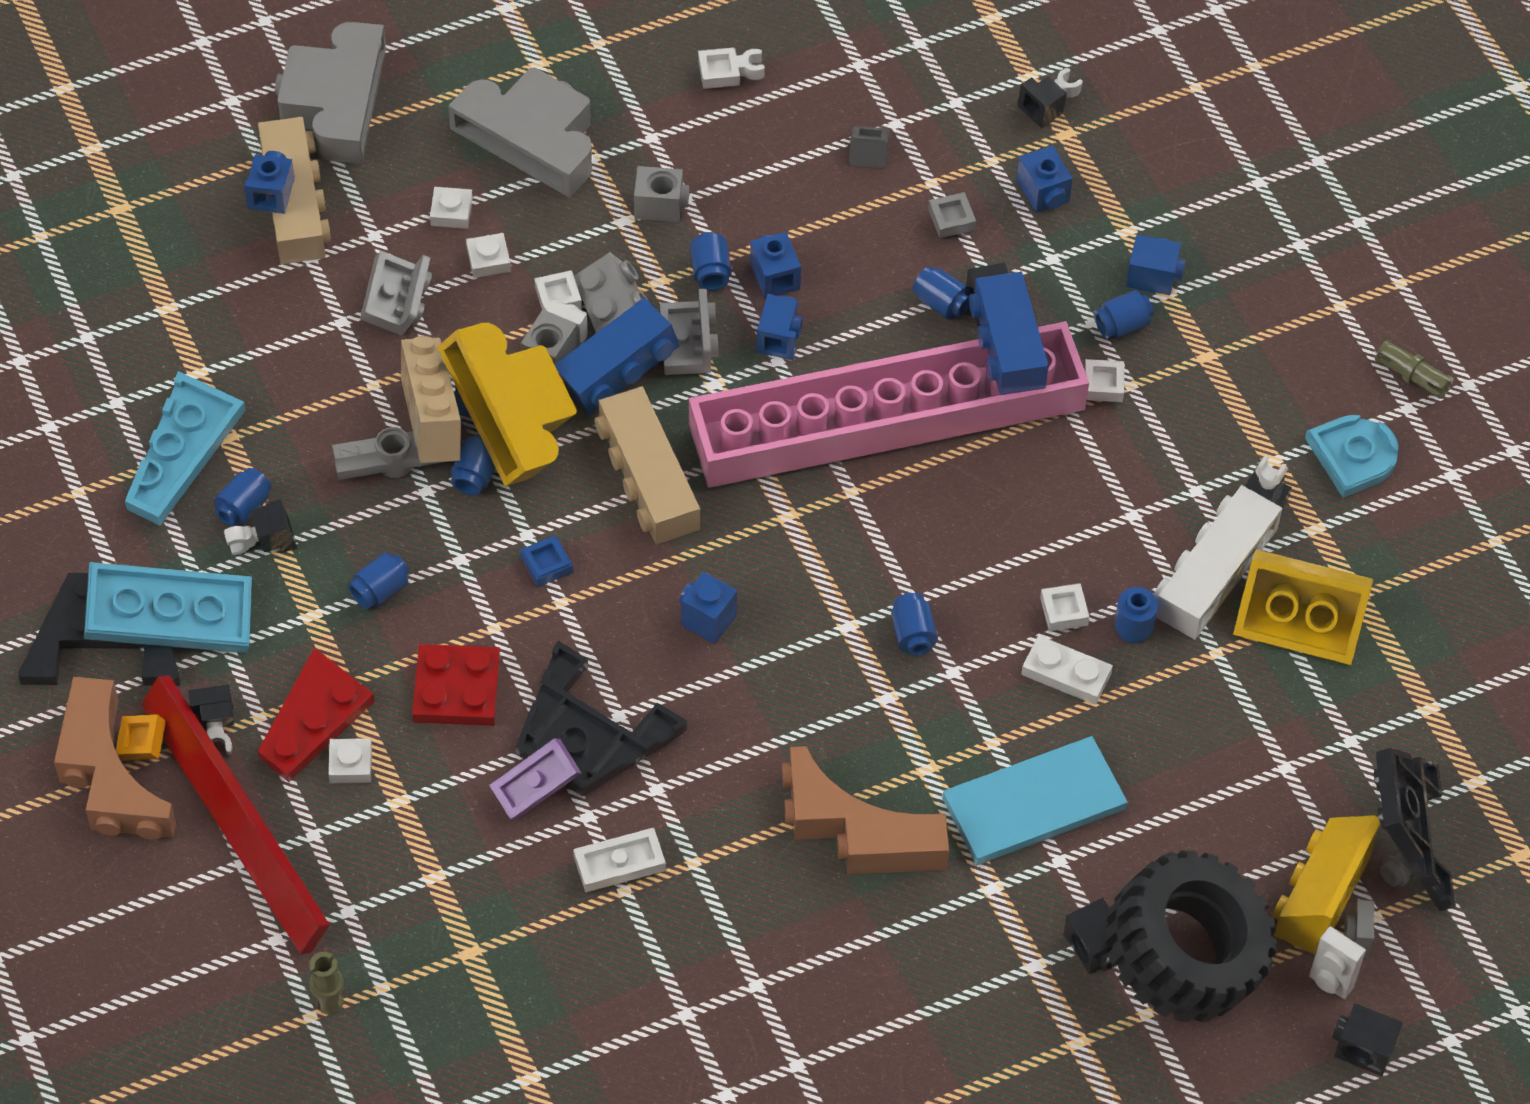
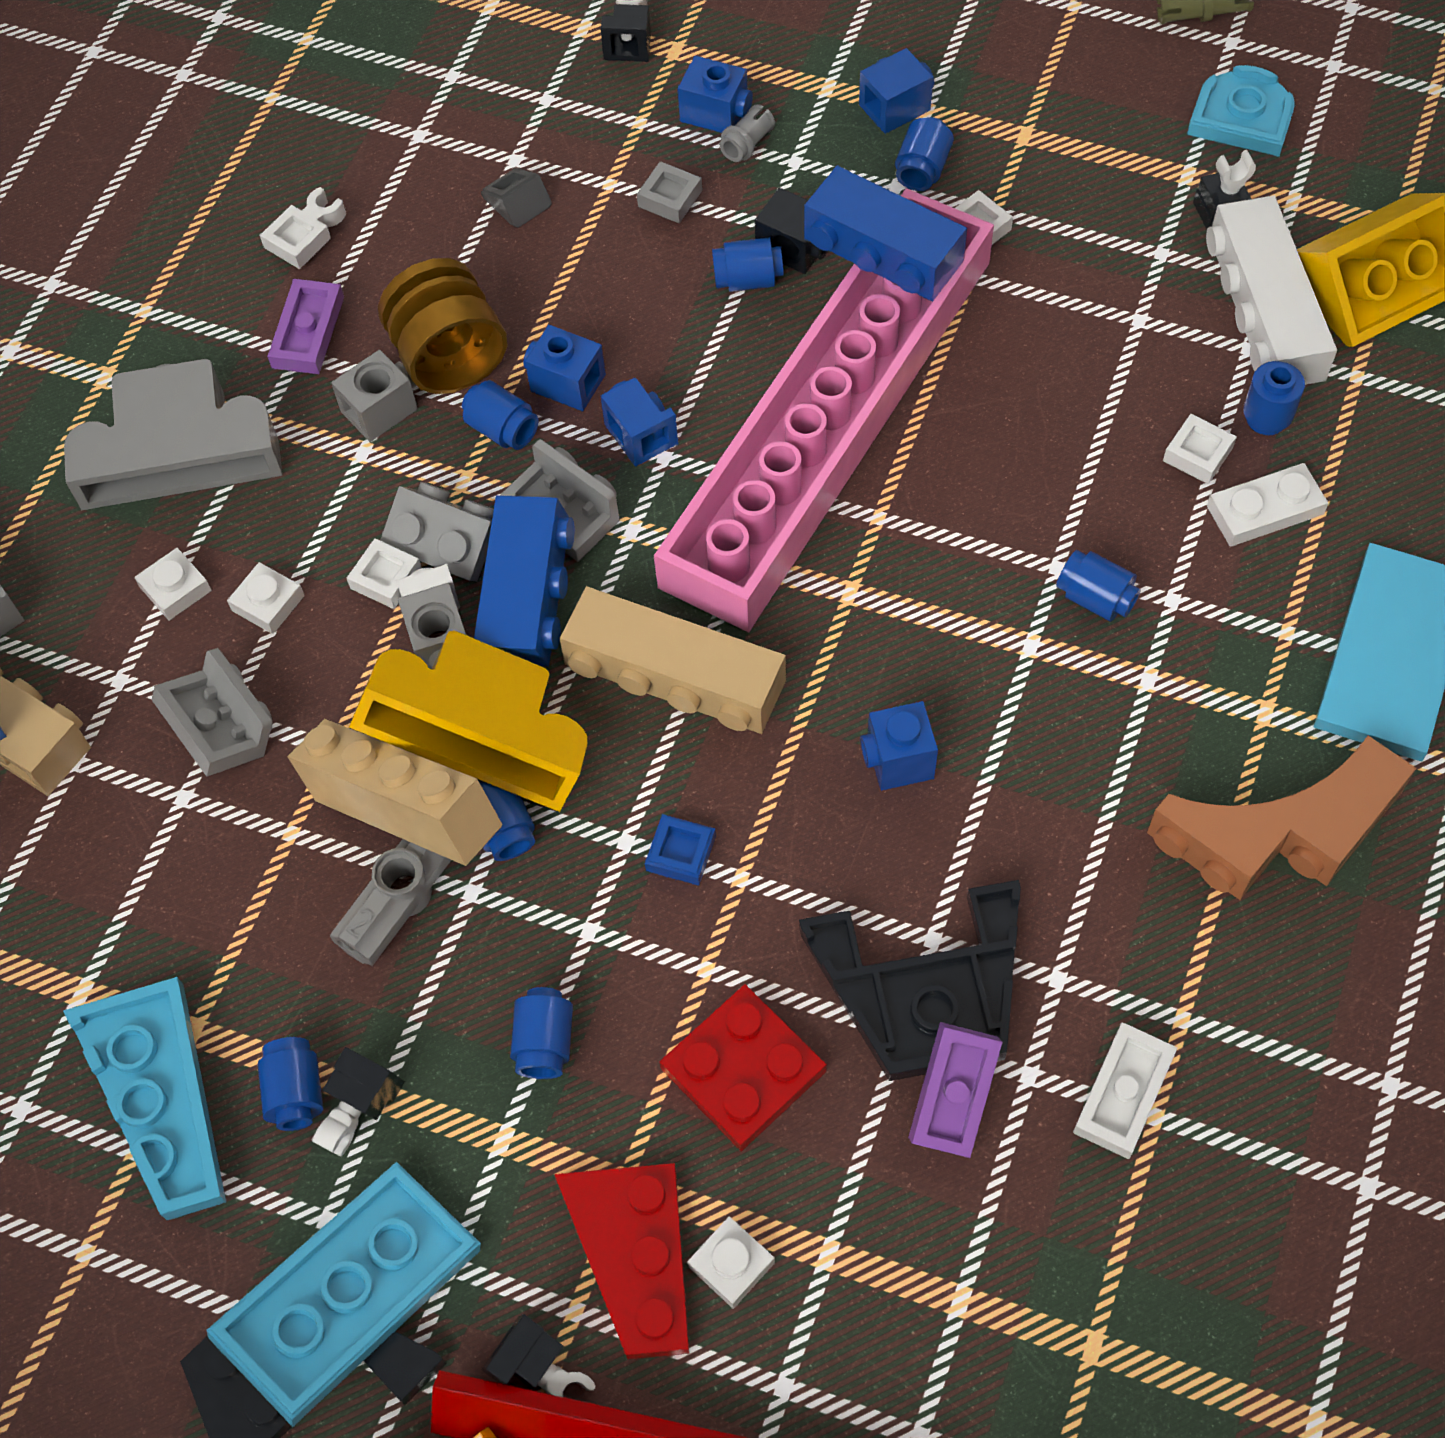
camera: 40 degrees left, 5 degrees up
none -> medium lavender plate [267,279,344,374]
none -> pearl gold wheel [378,258,507,394]
none -> light grey pin [719,104,775,162]

